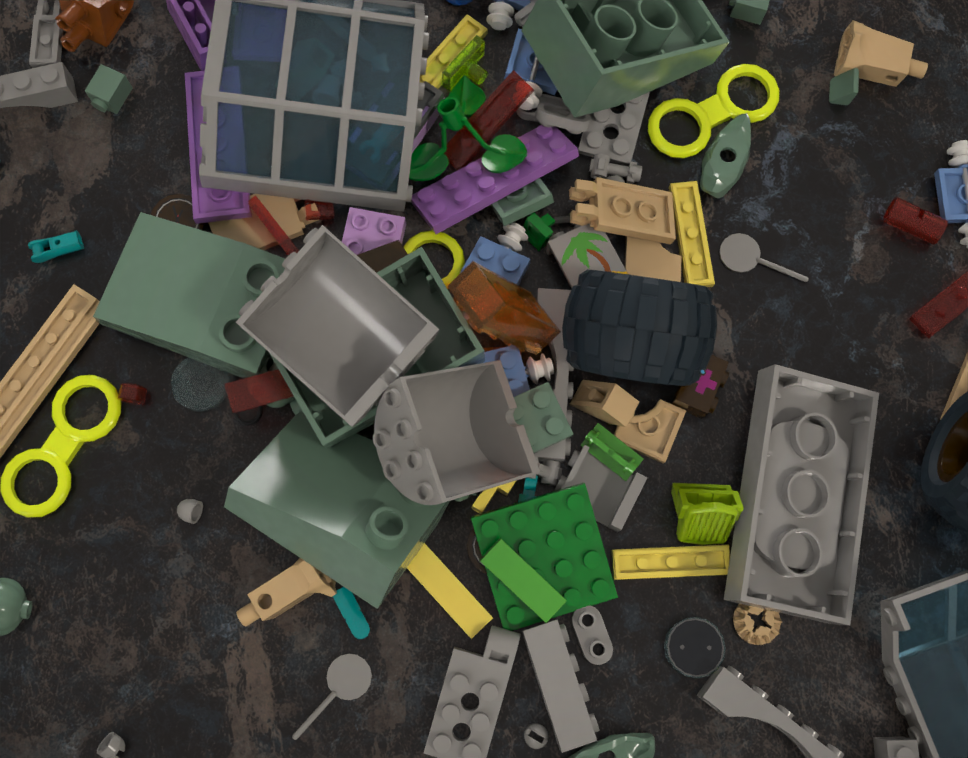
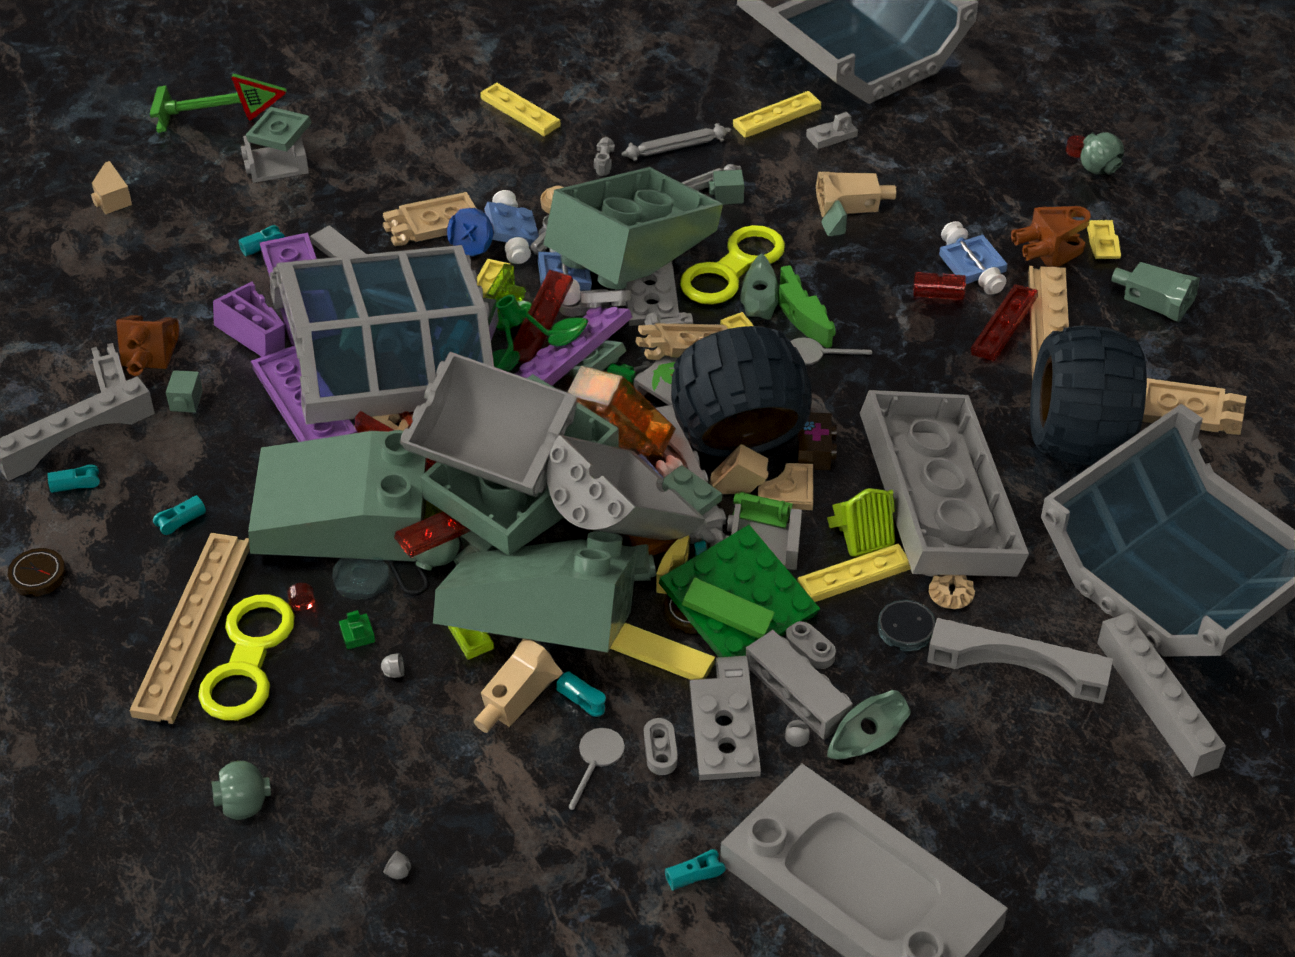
camera: 15 degrees left, 30 degrees down
none -> green tile [339,610,375,650]
none -> light grey plate [644,718,677,775]
none -> bright green slope [778,265,836,348]

